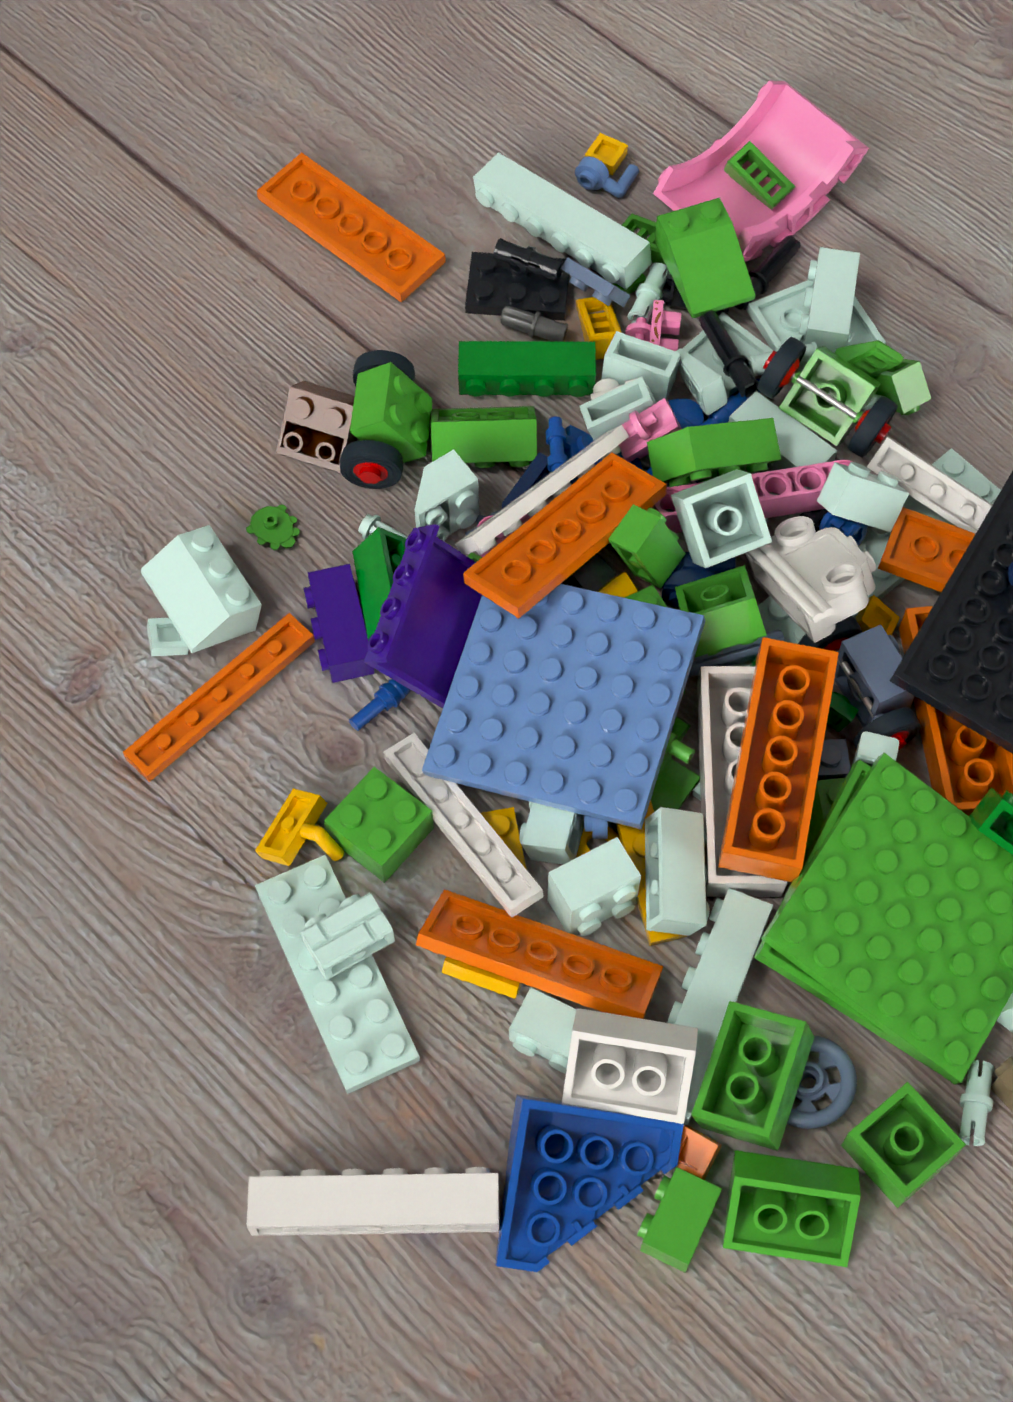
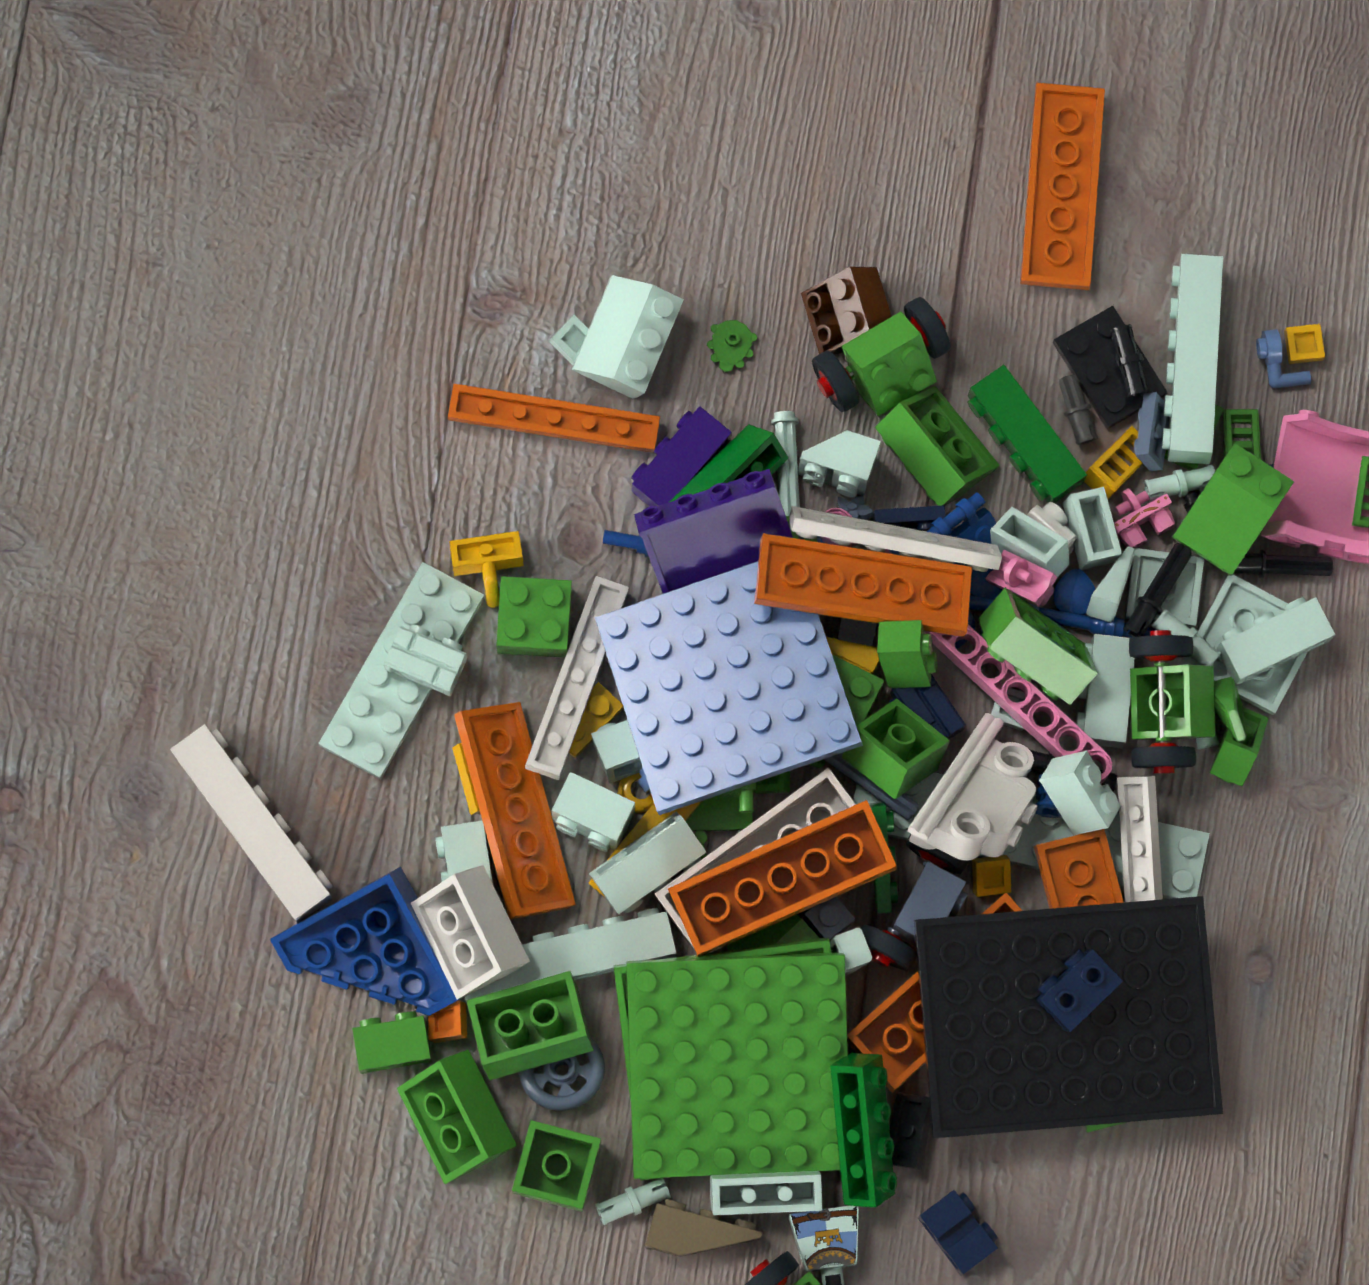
camera: 50 degrees right, 15 degrees up
light aqua brick [671,469,772,568] -> none

